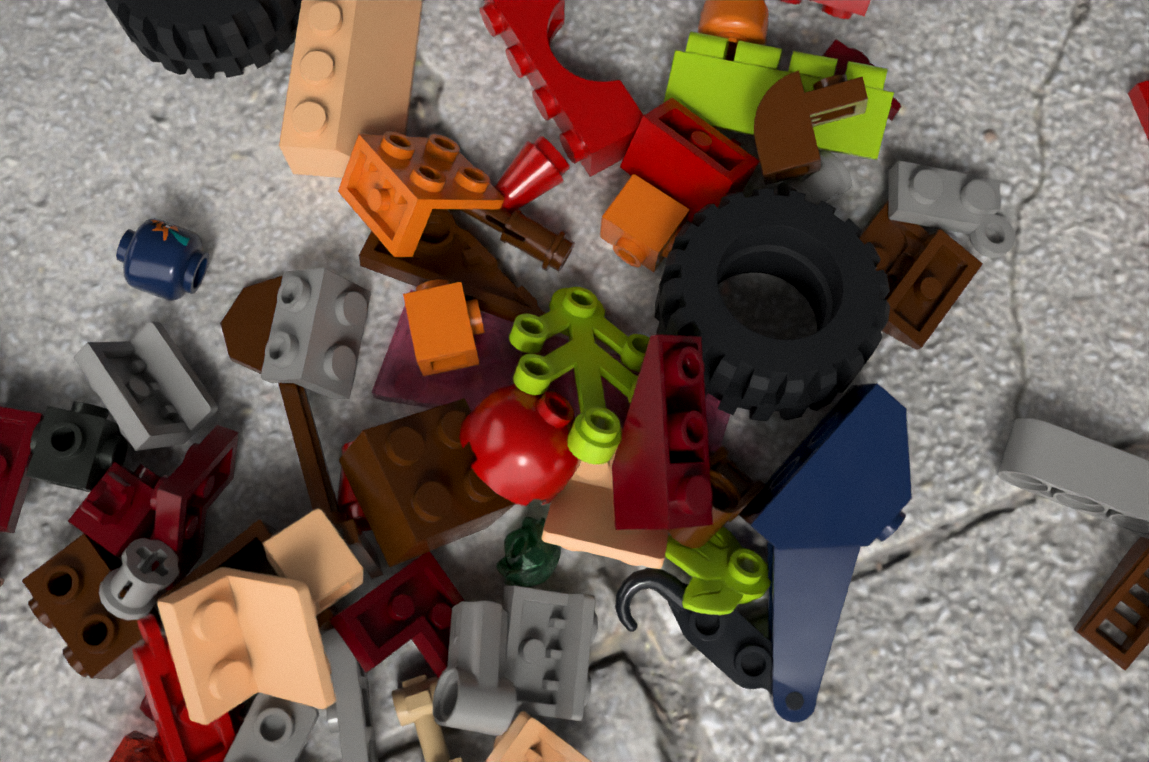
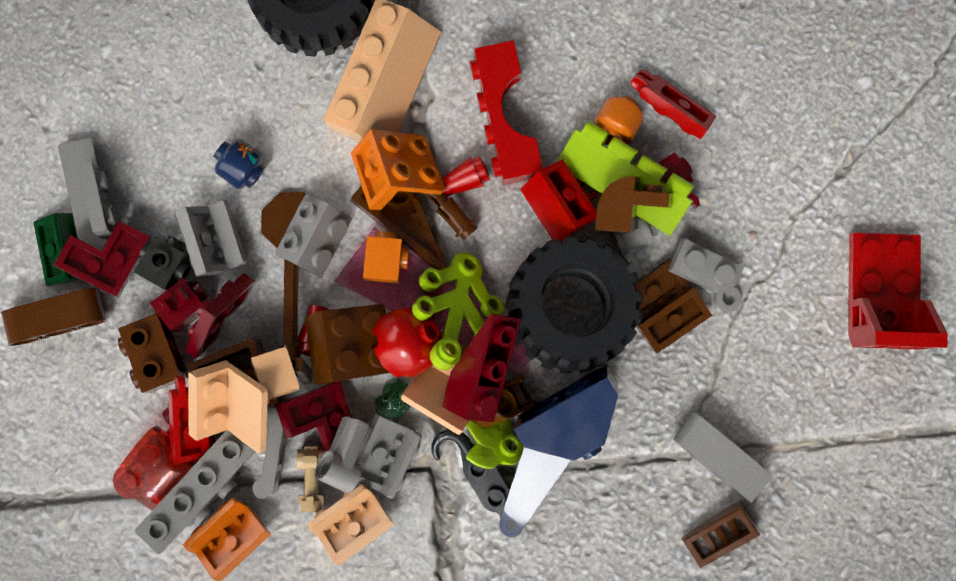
camera: 20 degrees right, 10 degrees up
light grey bush [99,538,179,620] -> none
orange brick [600,174,690,272] -> none

